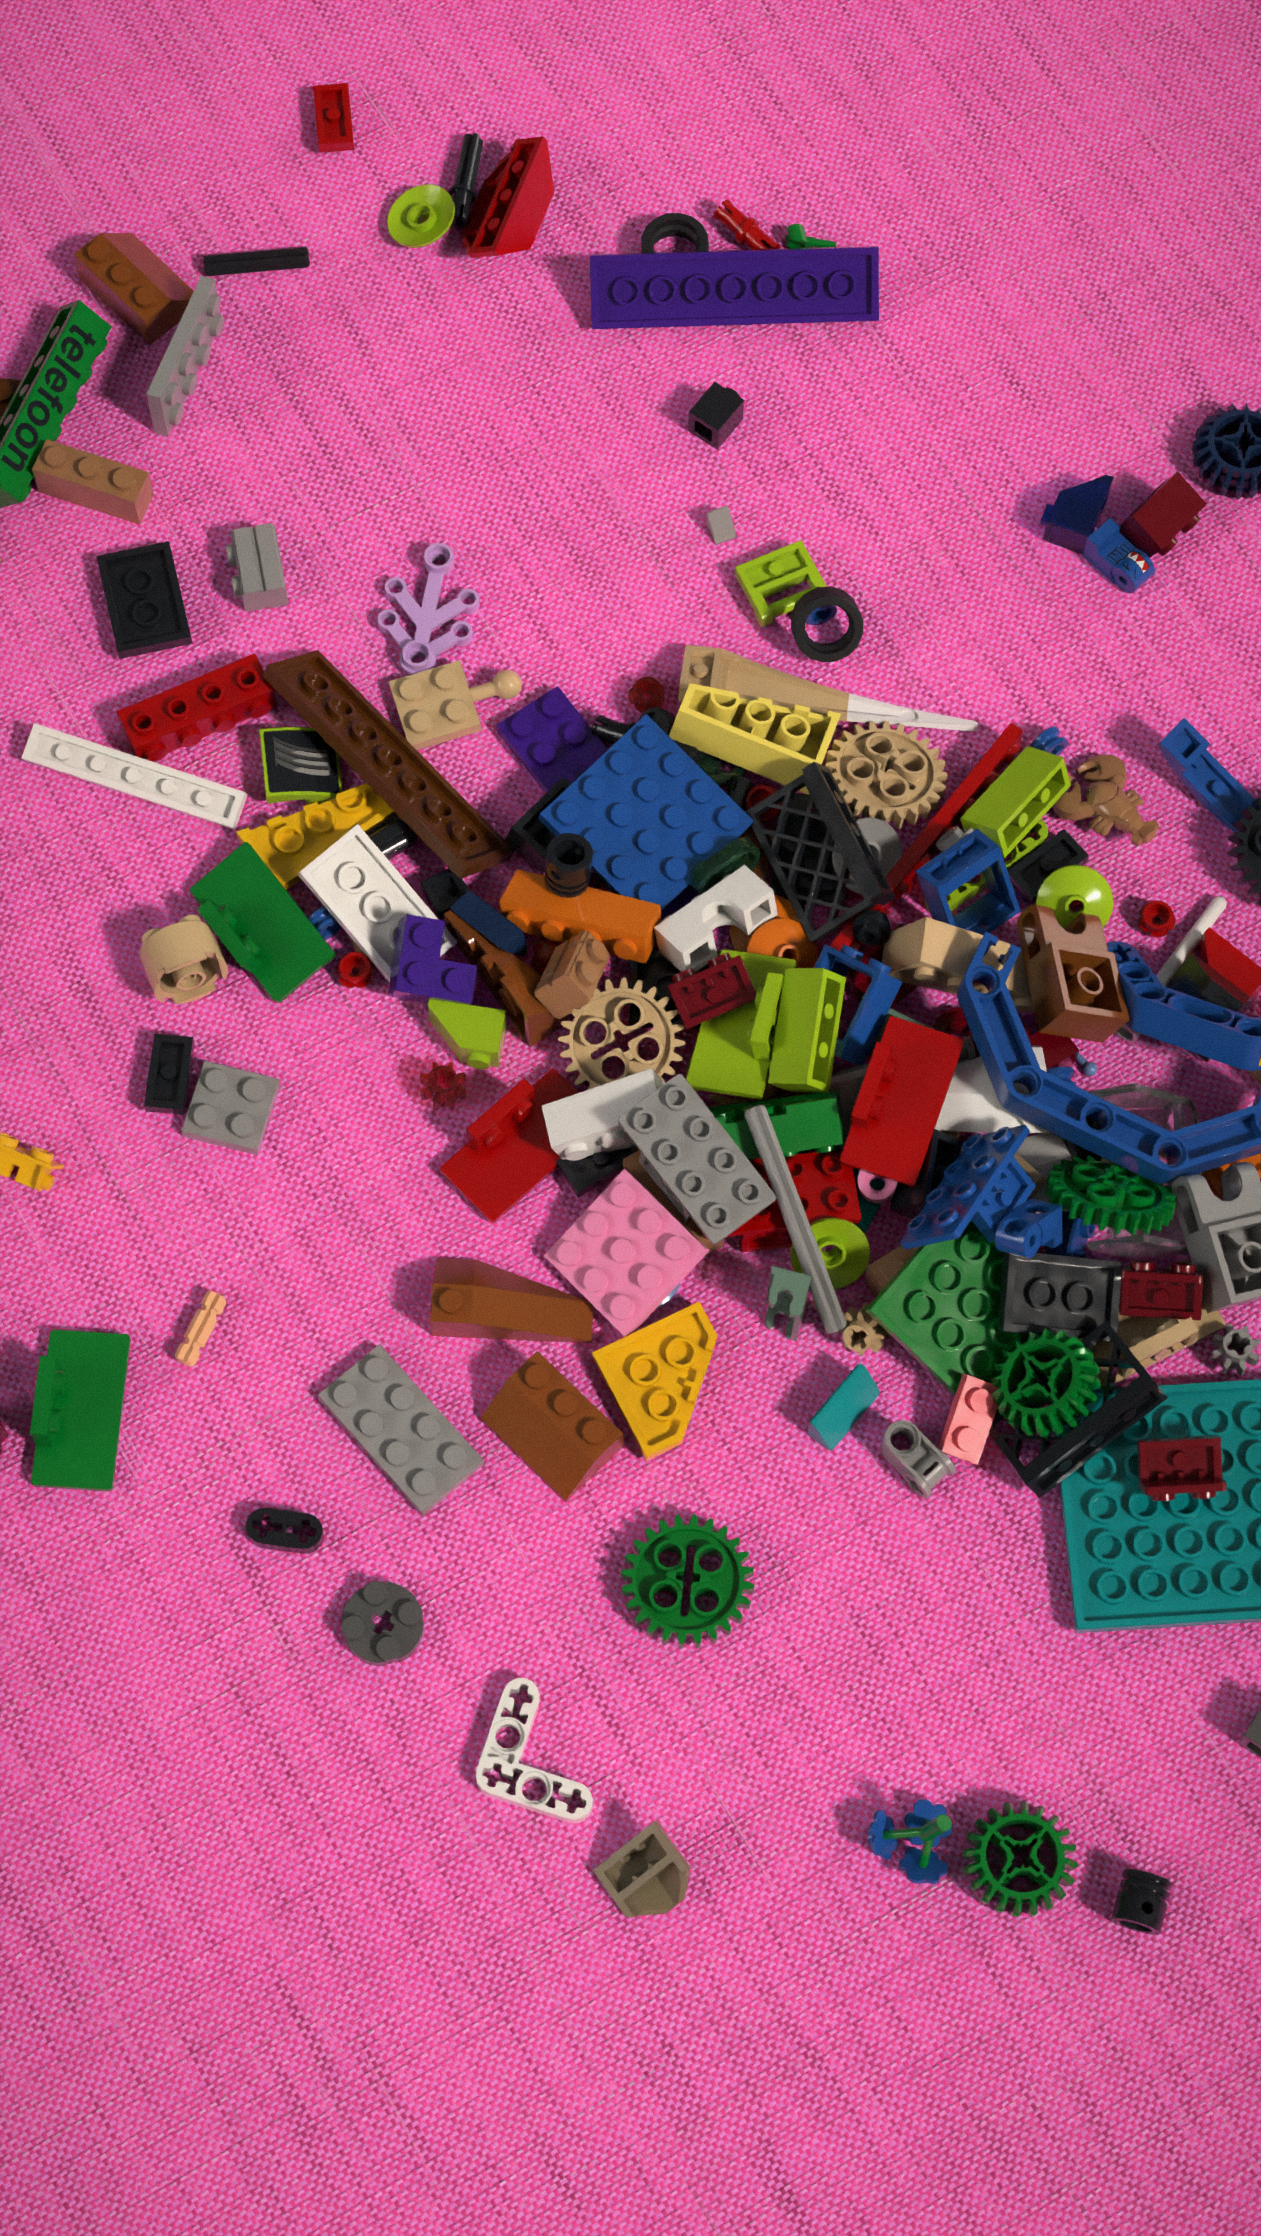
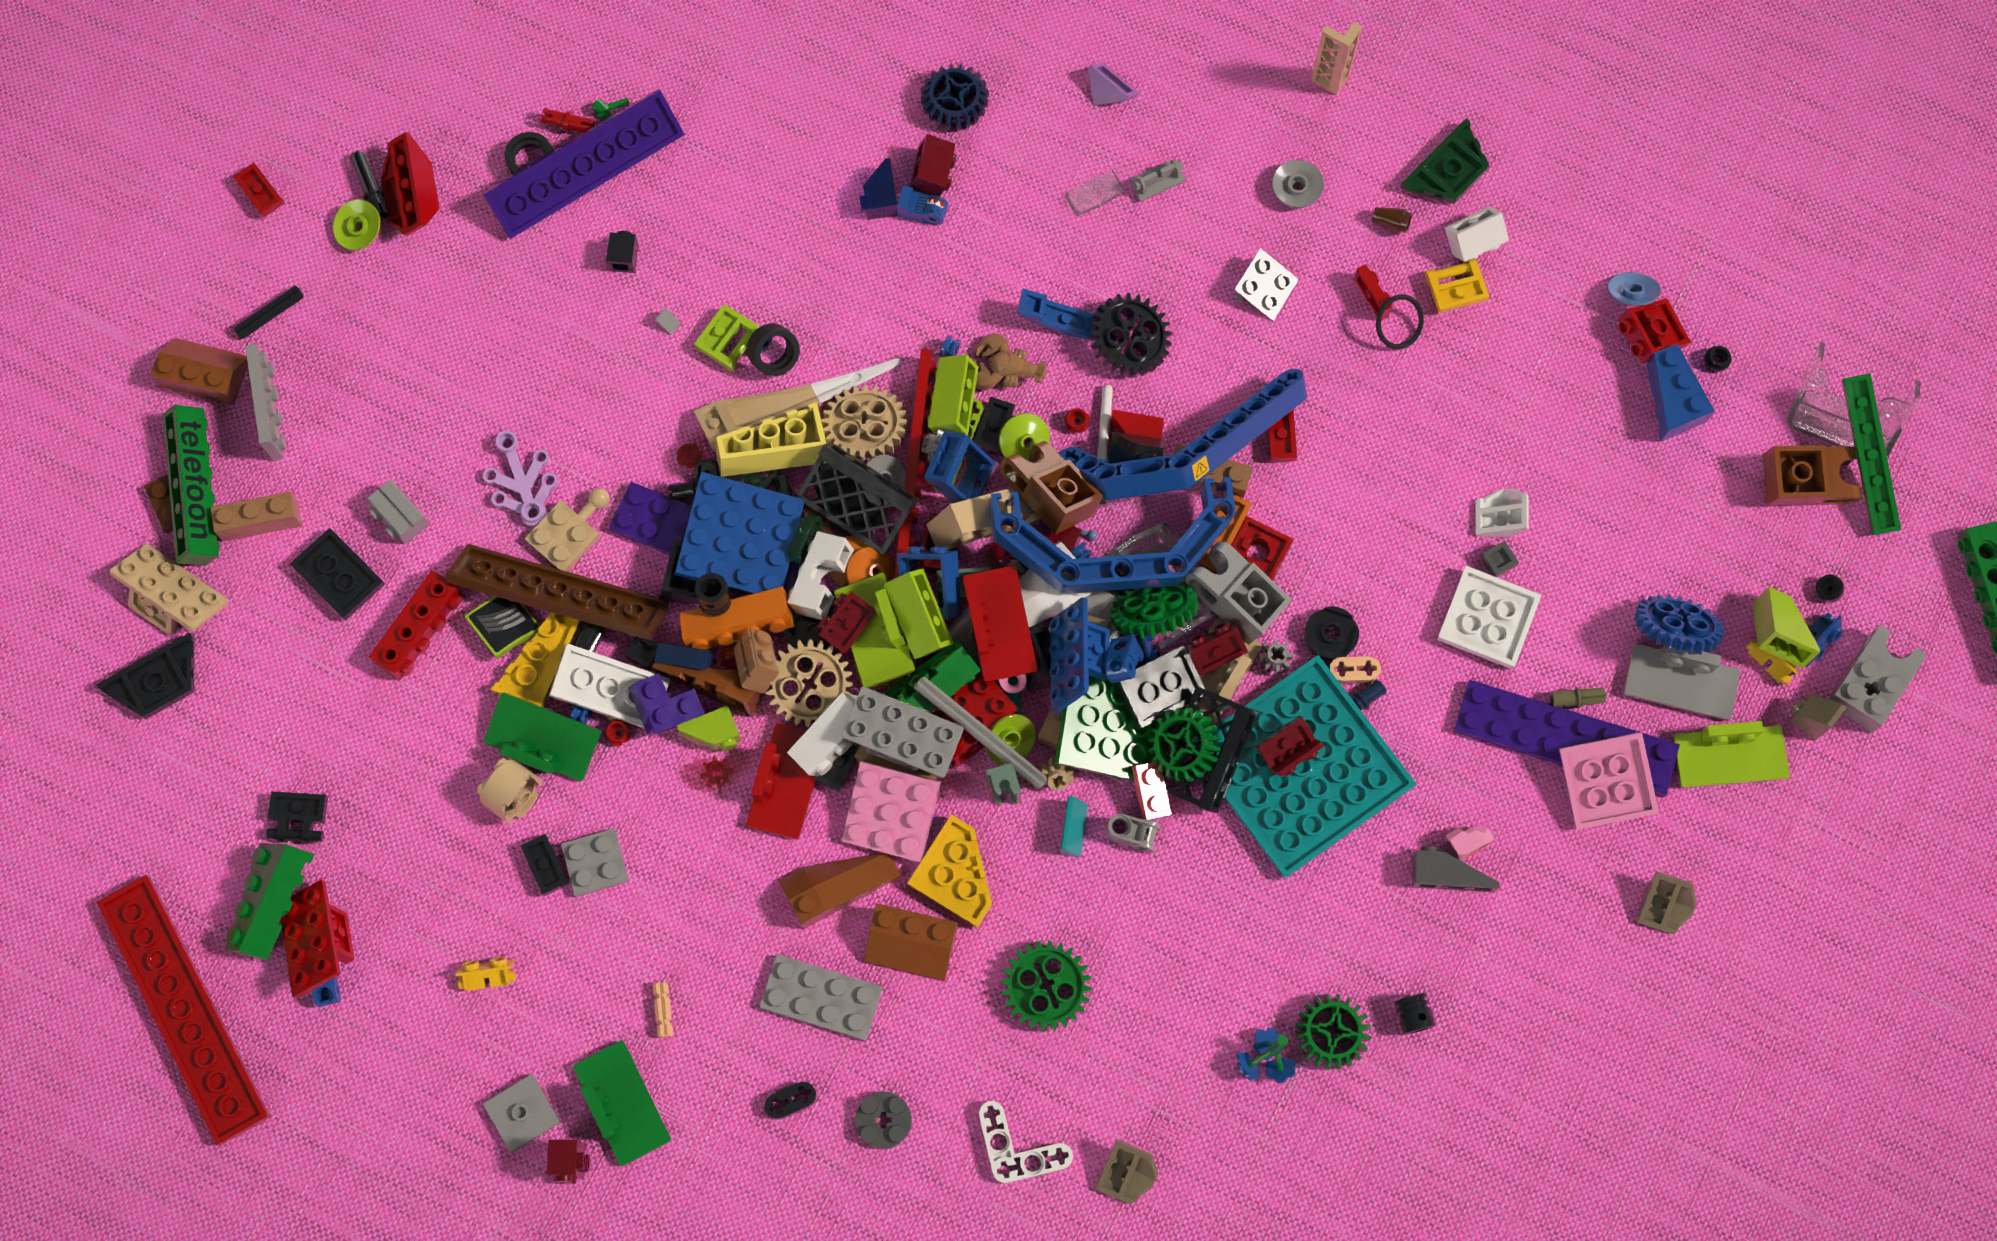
camera: 30 degrees left, 5 degrees up
white plate [22,723,248,830] -> none
red plate [746,785,782,822] -> none
black plate [852,910,891,946] -> none

